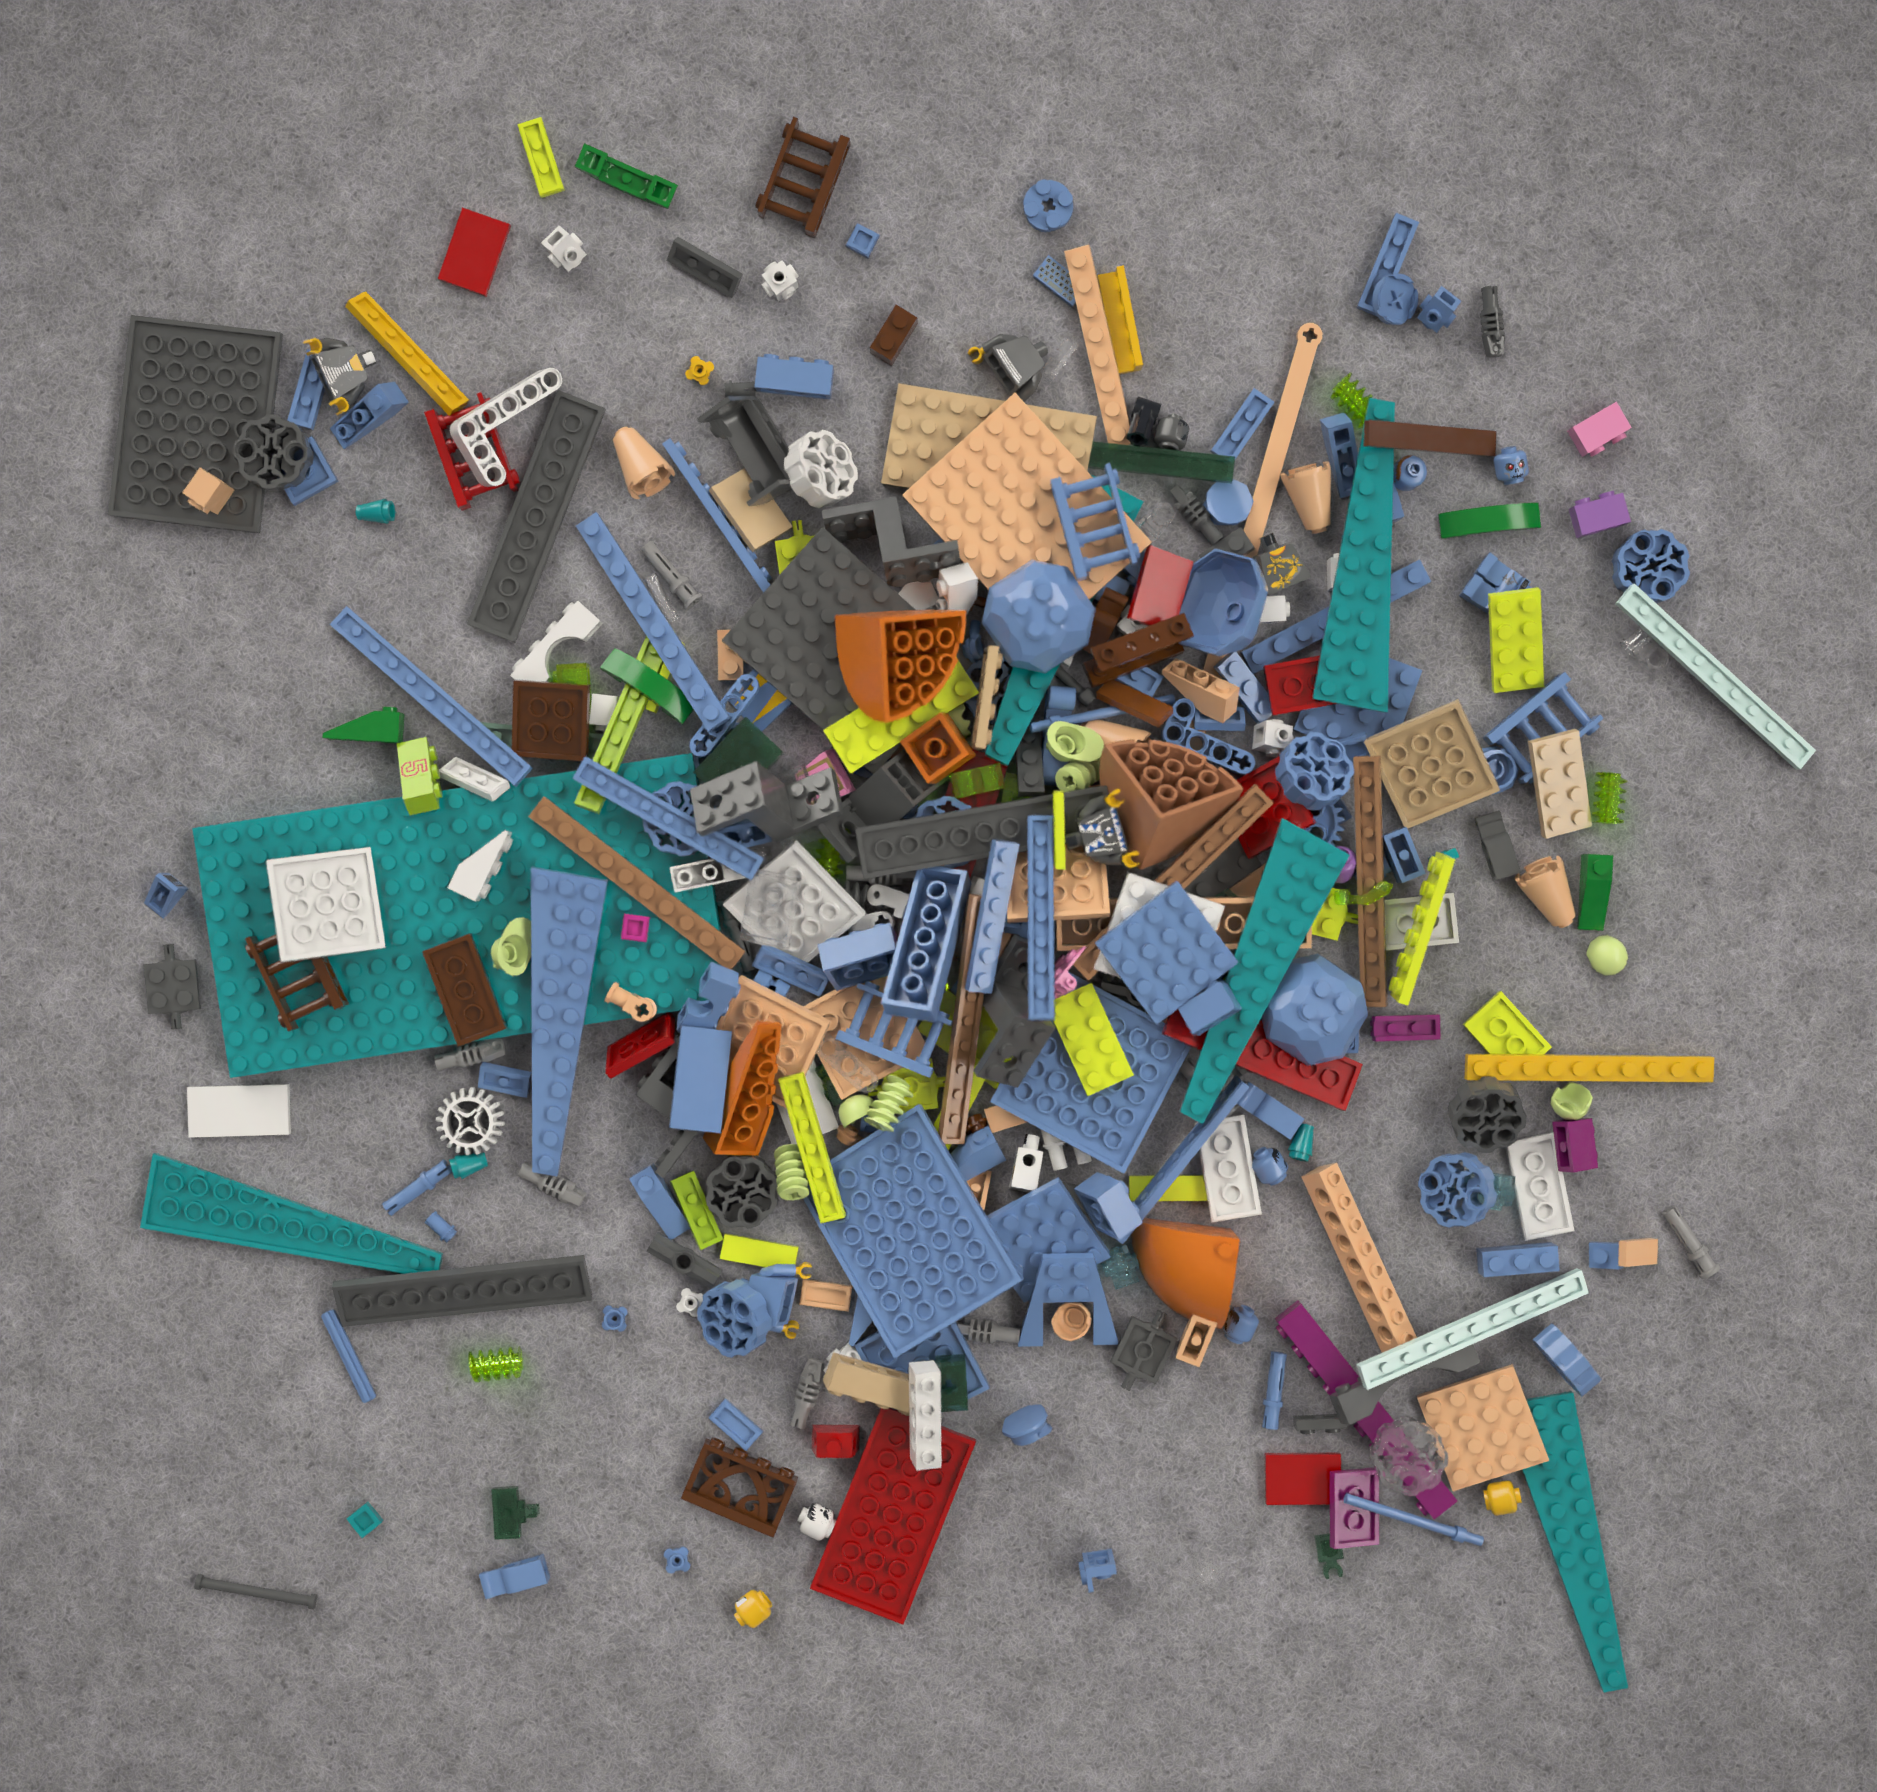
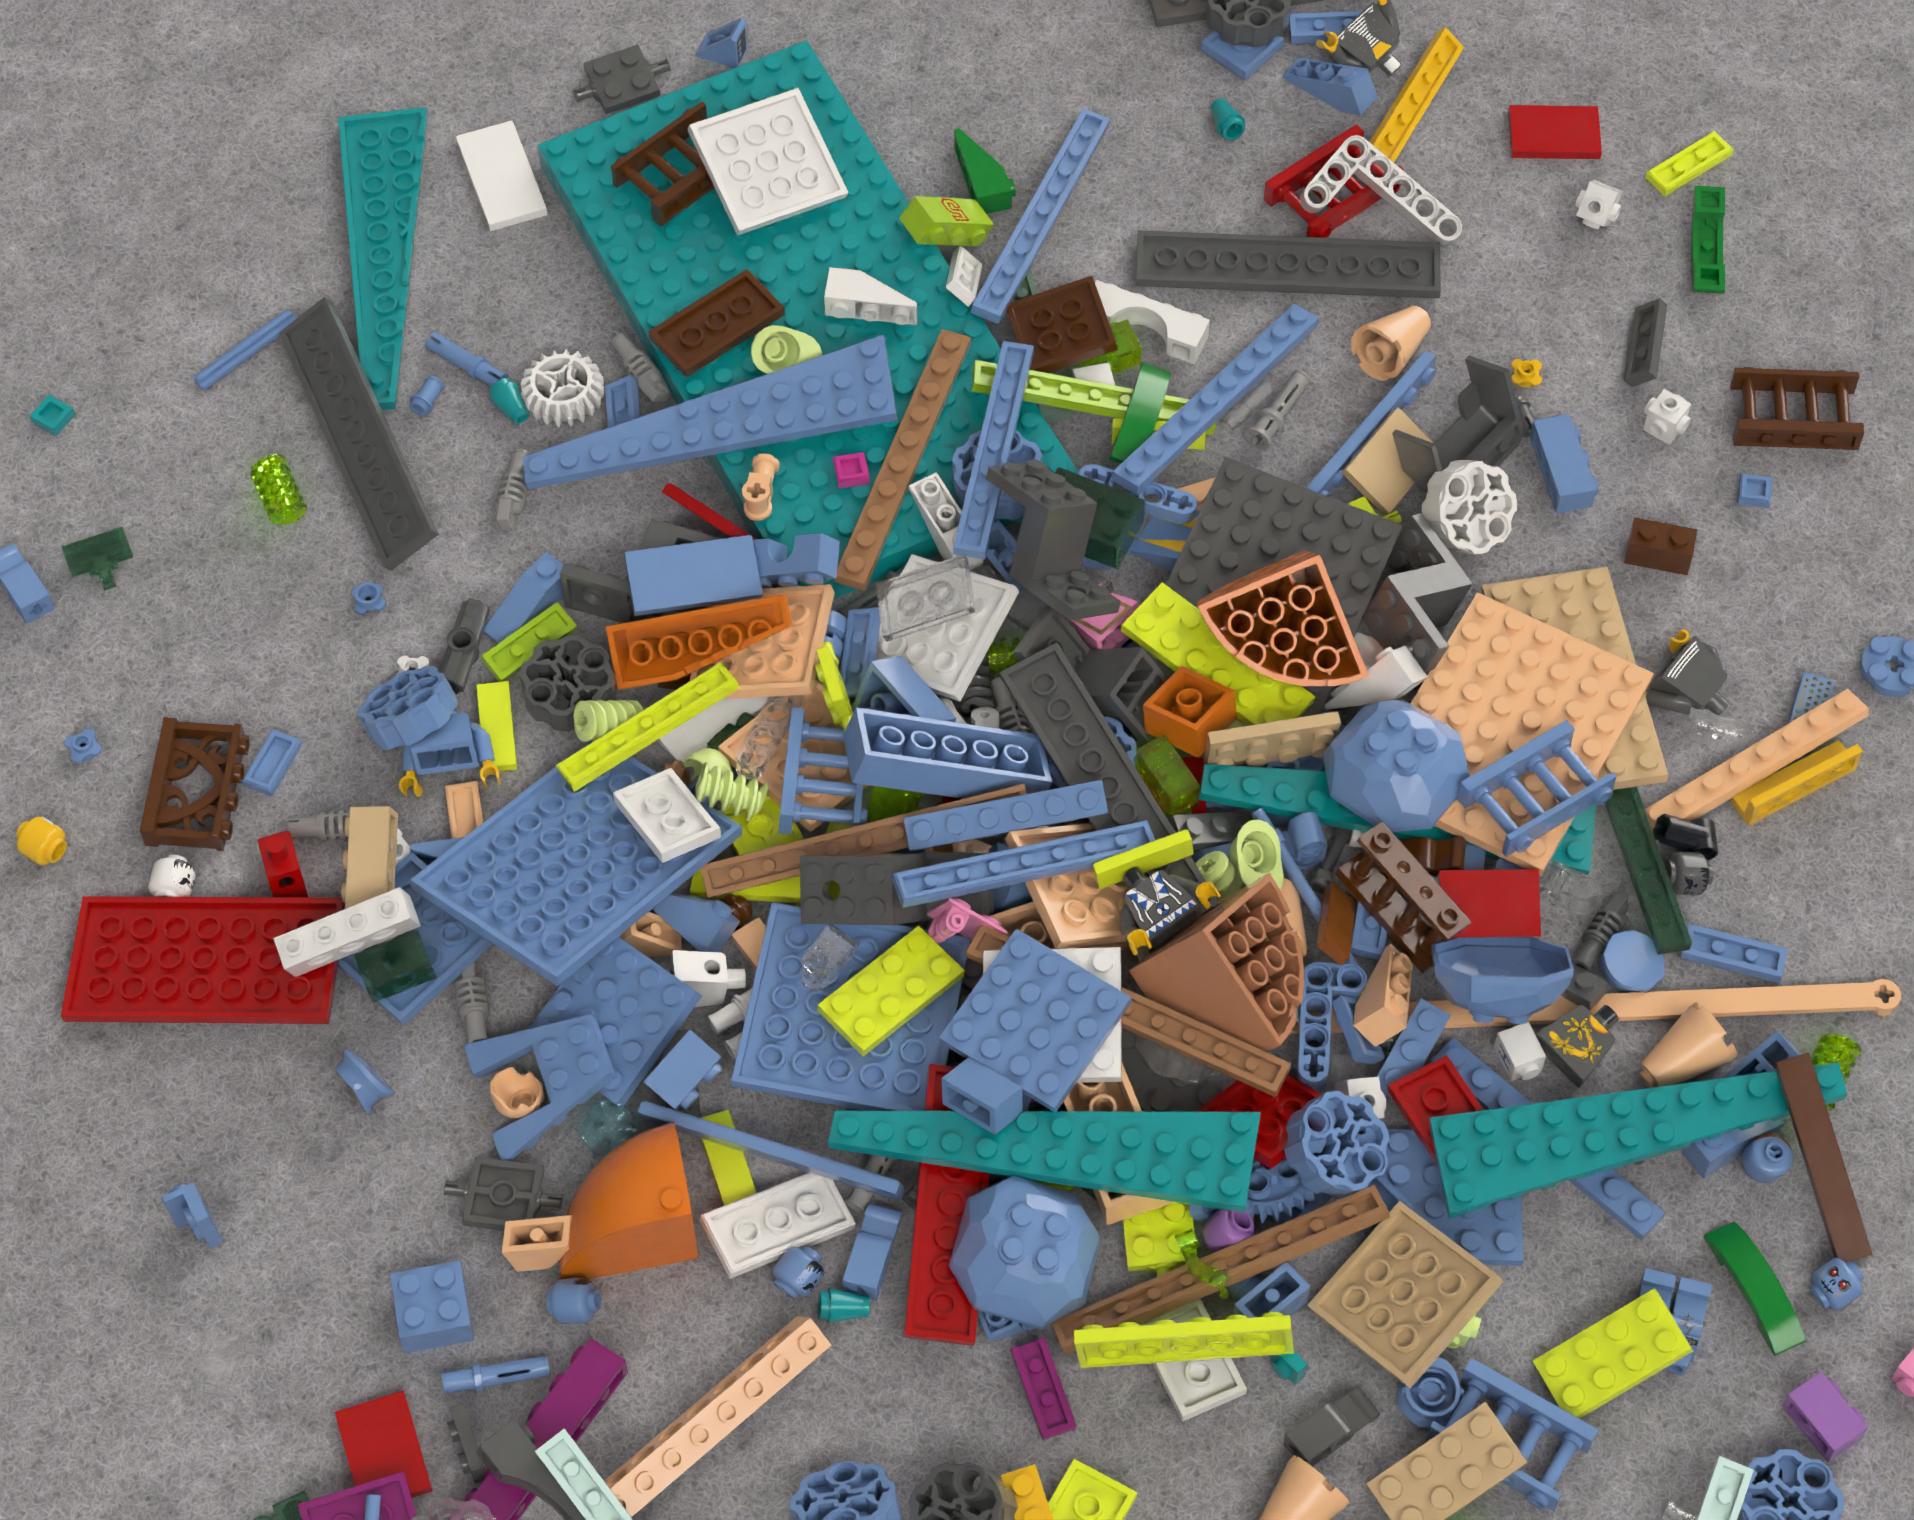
camera: 70 degrees right, 30 degrees down
none -> medium blue brick [390,1260,474,1354]
none -> white plate [613,768,721,863]
none -> clear piece [800,924,859,991]
none -> neon yellow plate [814,642,853,731]

